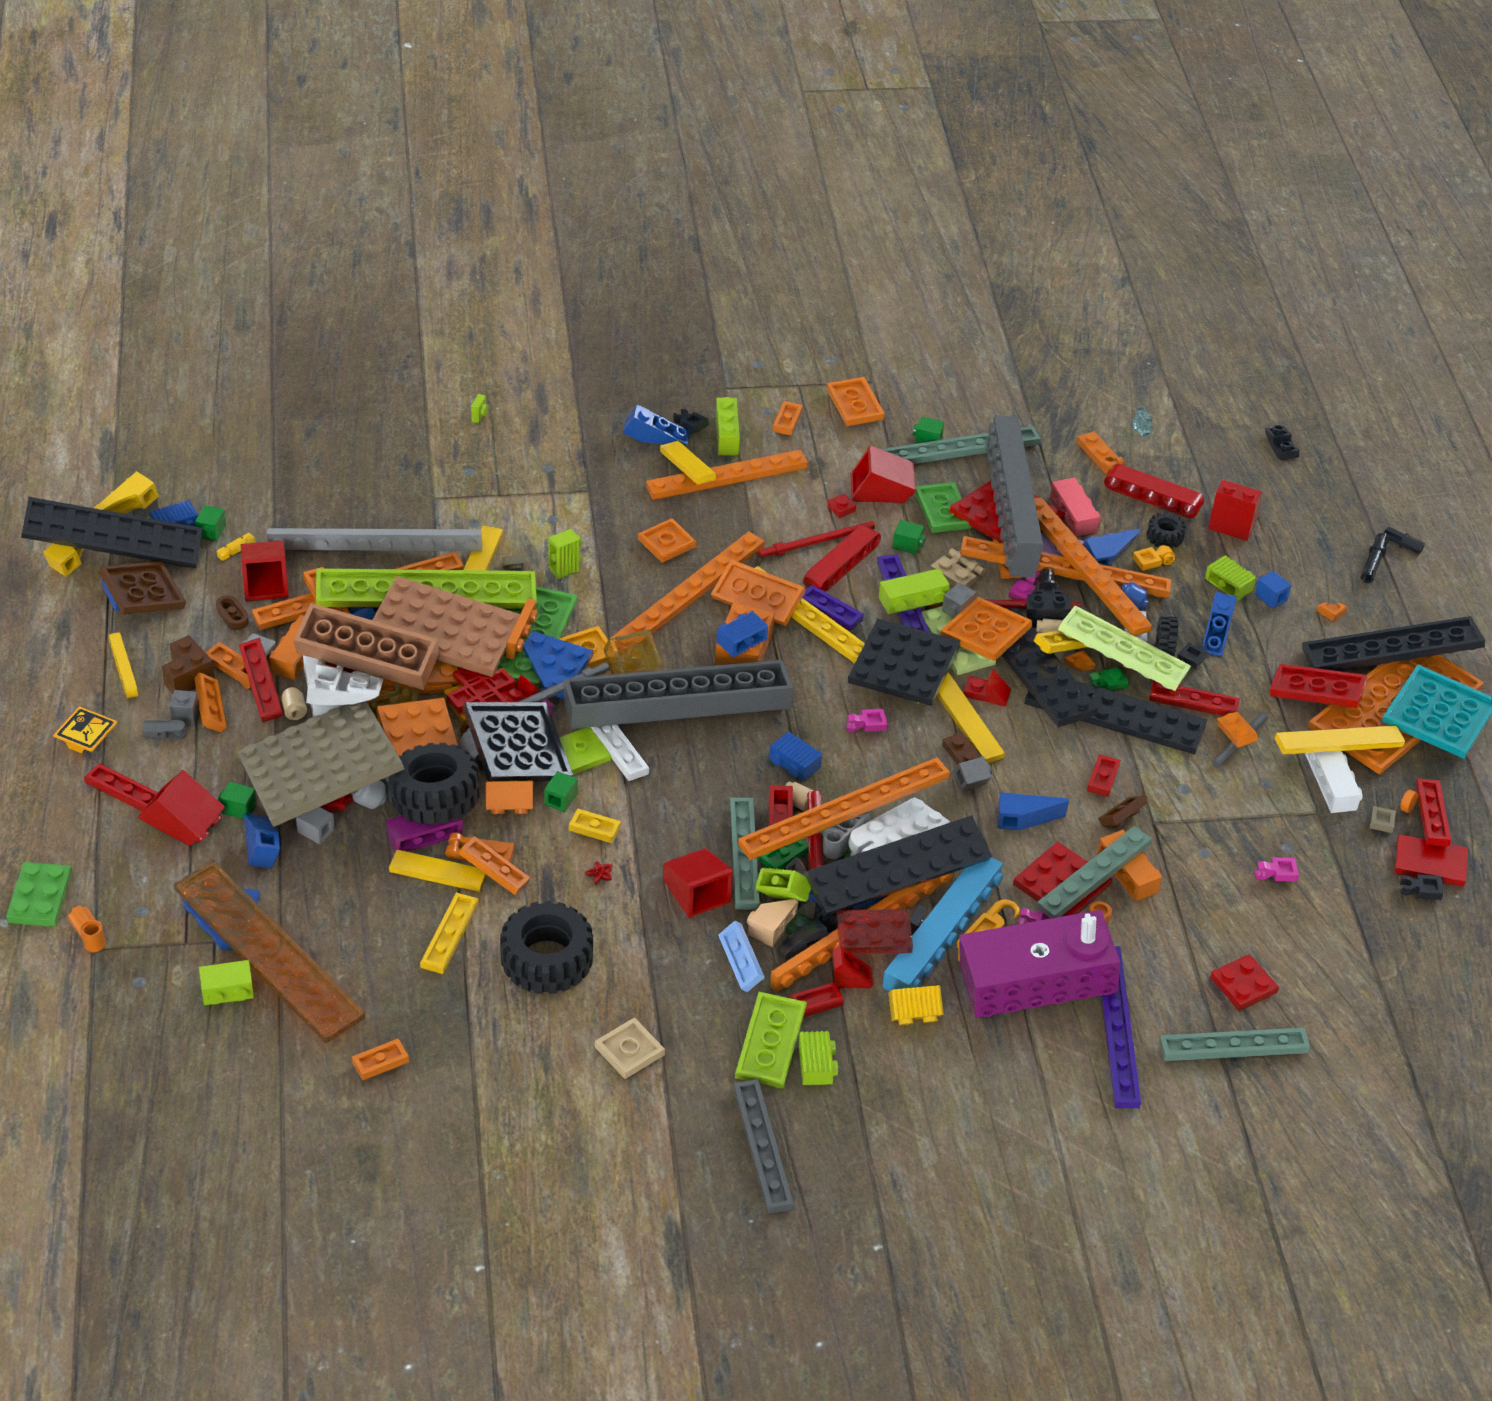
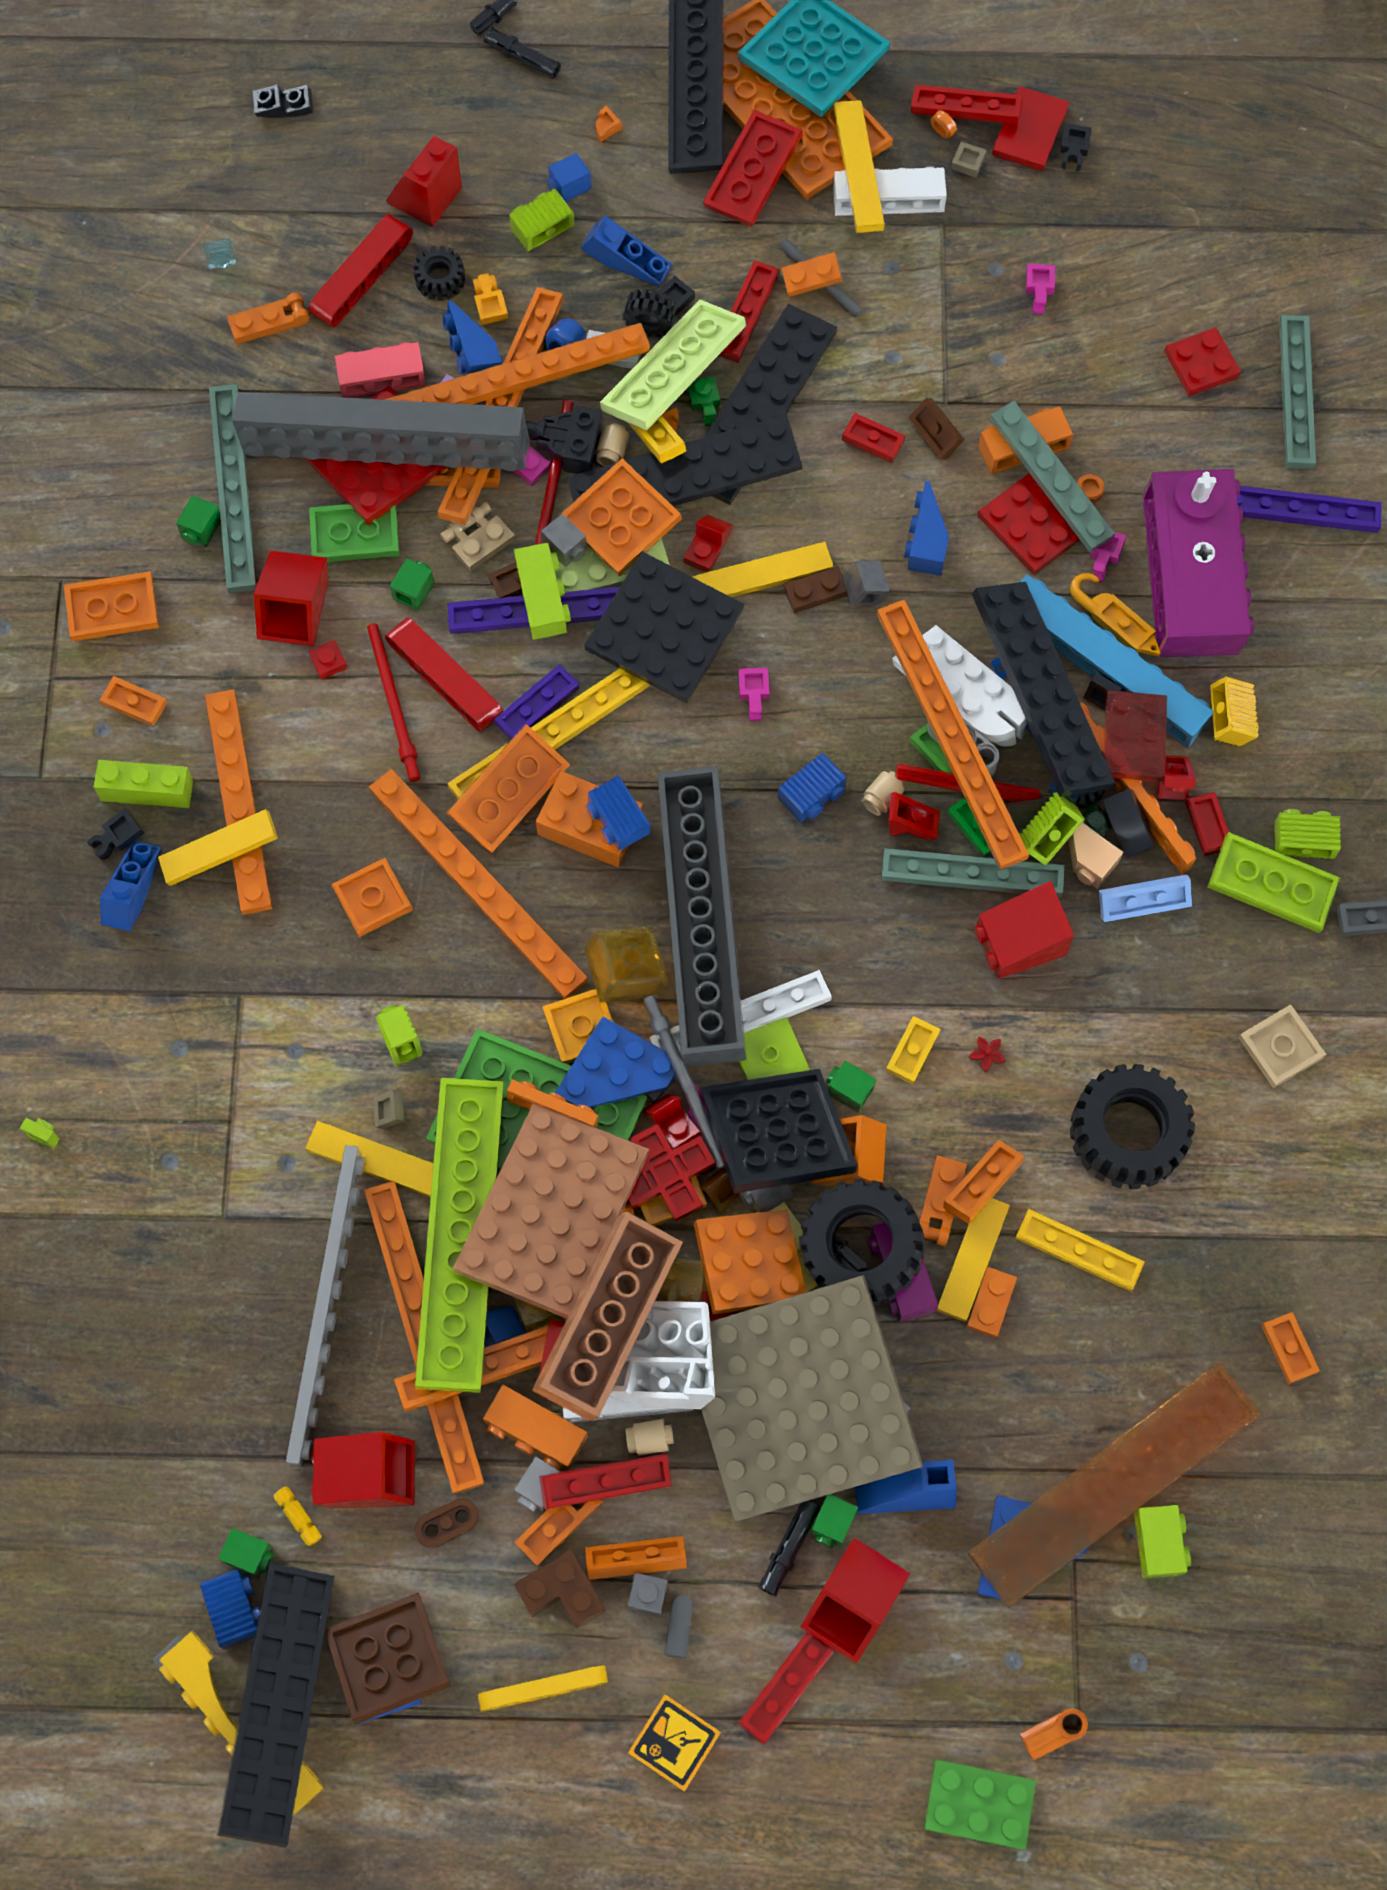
camera: 80 degrees left, 25 degrees up
none -> black pin [757,1500,821,1597]
none -> orange plate [966,1267,1017,1339]

